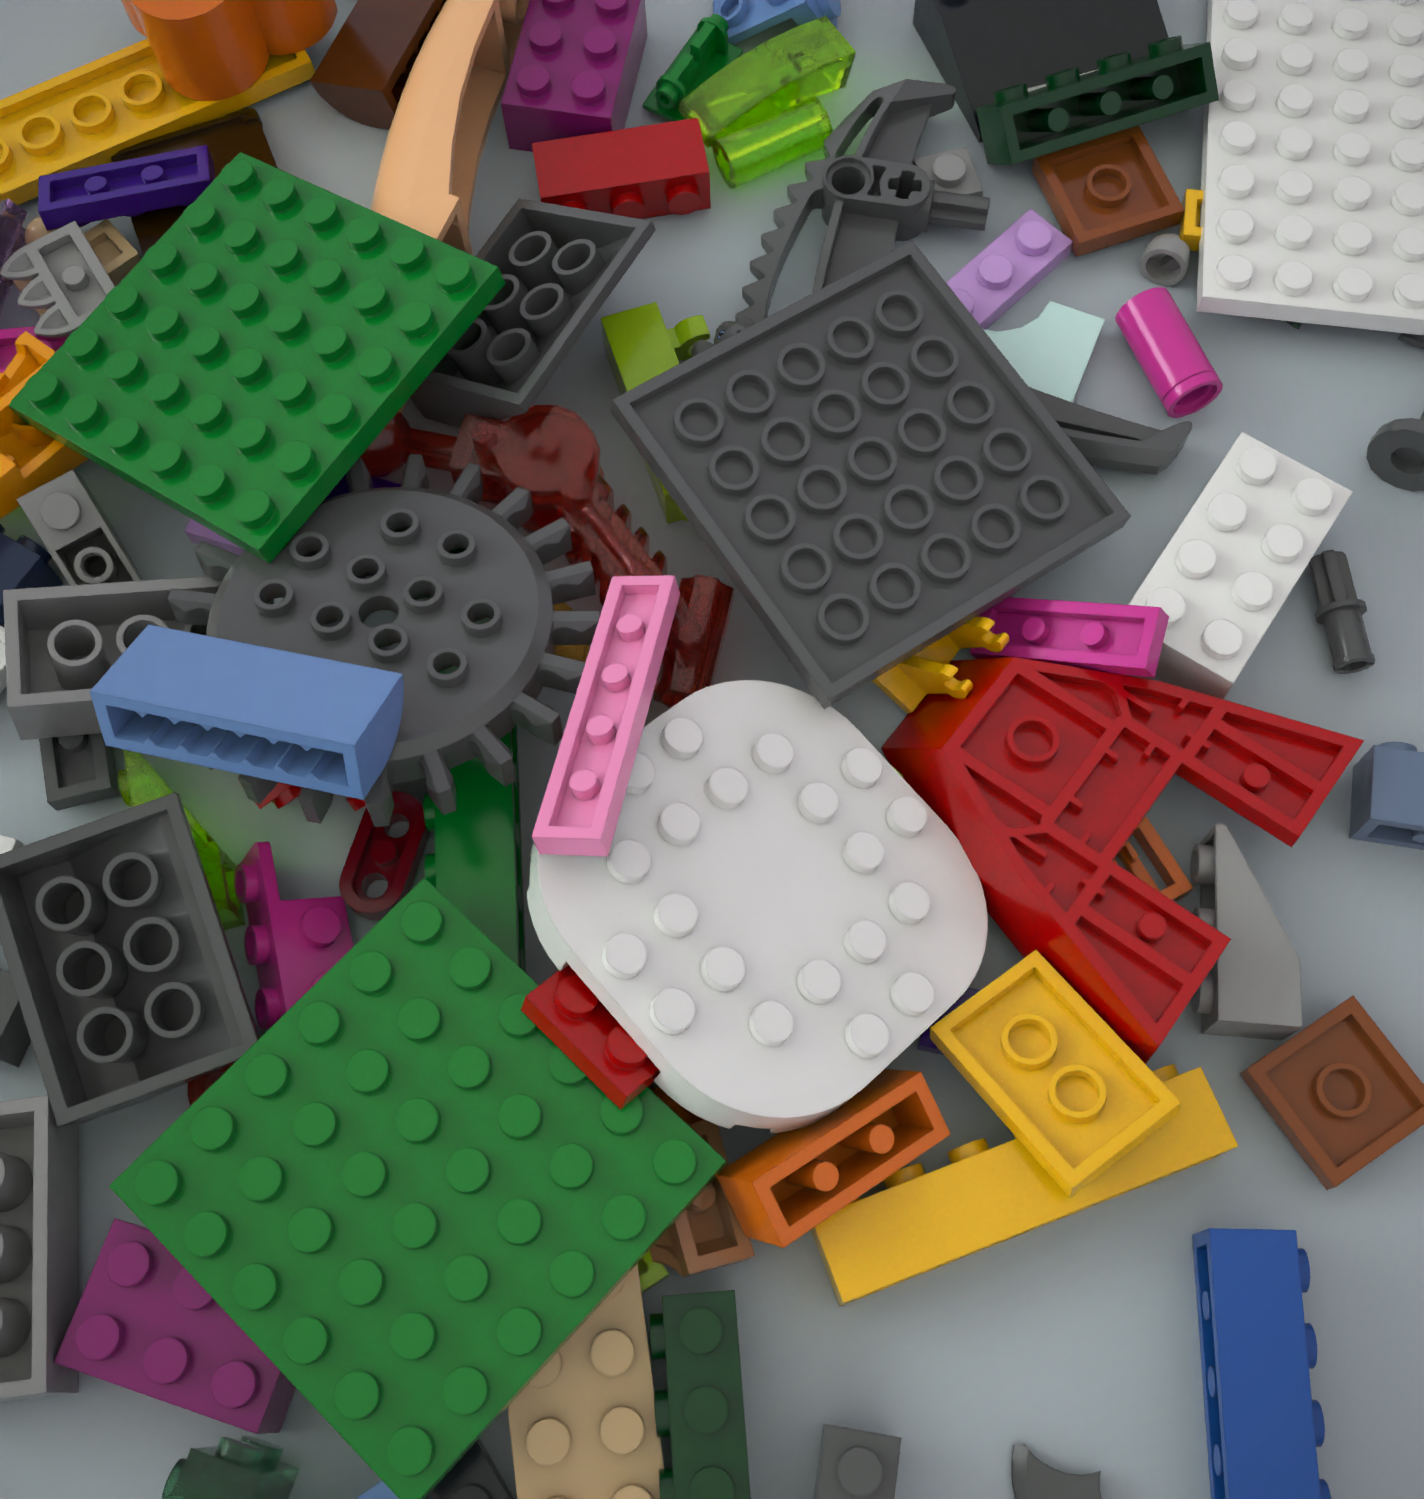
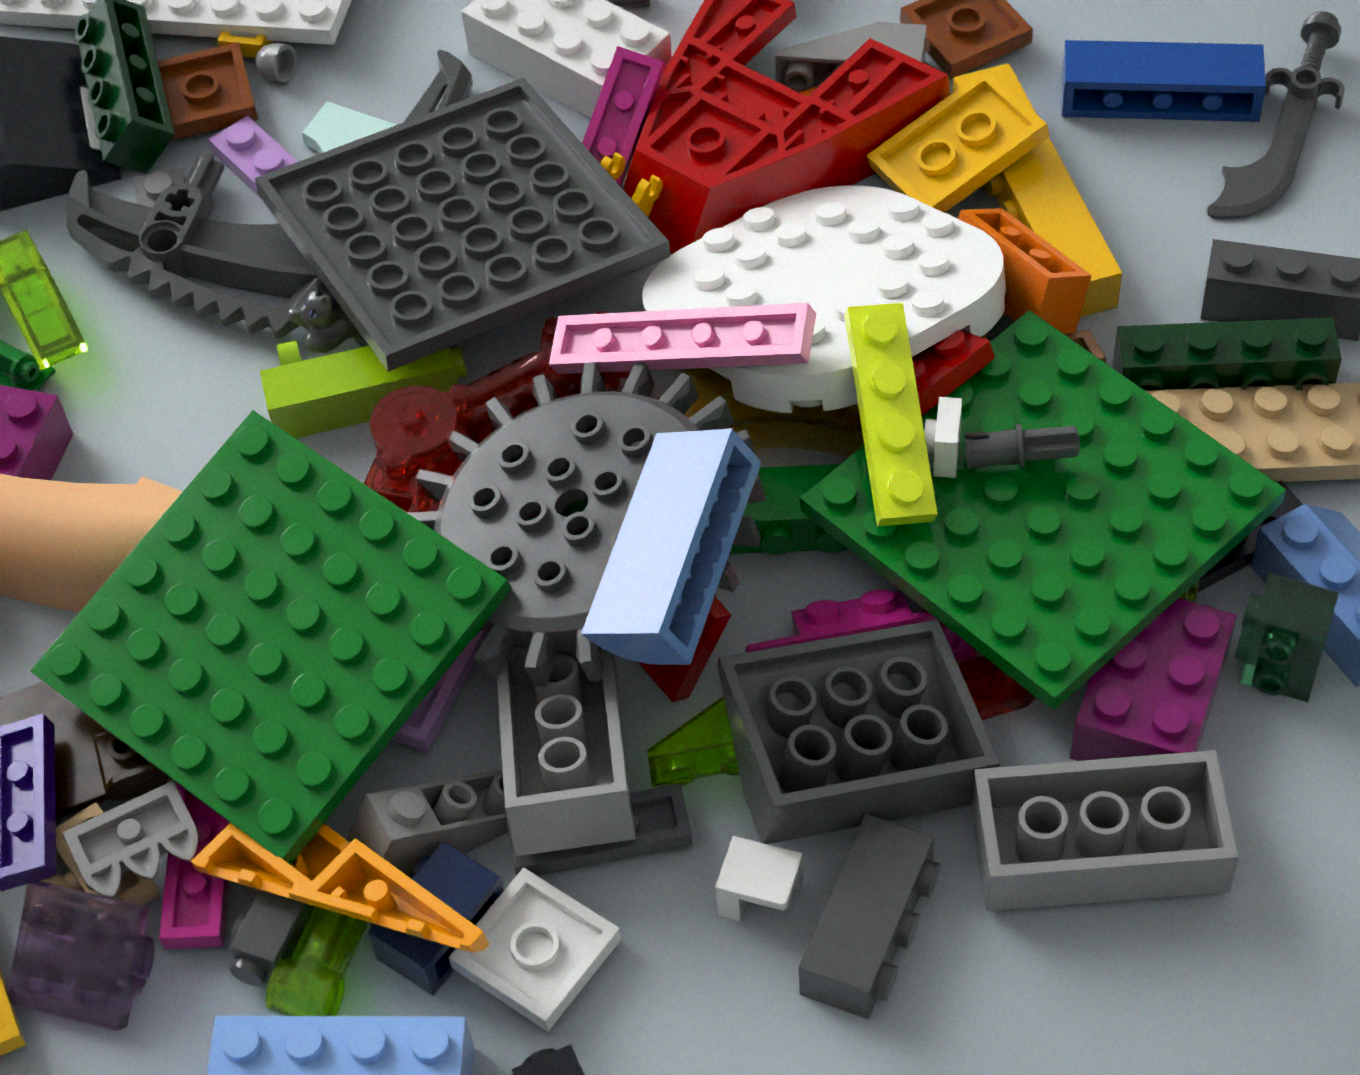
camera: 85 degrees left, 15 degrees down
dark red plate [339,791,430,920] -> none
dark grey slope [410,198,656,429] -> none
red brick [531,118,711,219] -> none
clear neon green piece [712,97,833,189] -> none
dark pink pin [1115,287,1223,418] -> none
none -> neon yellow plate [844,303,938,527]
none -> white plate [924,397,962,478]
none -> dark grey axle [964,423,1080,469]

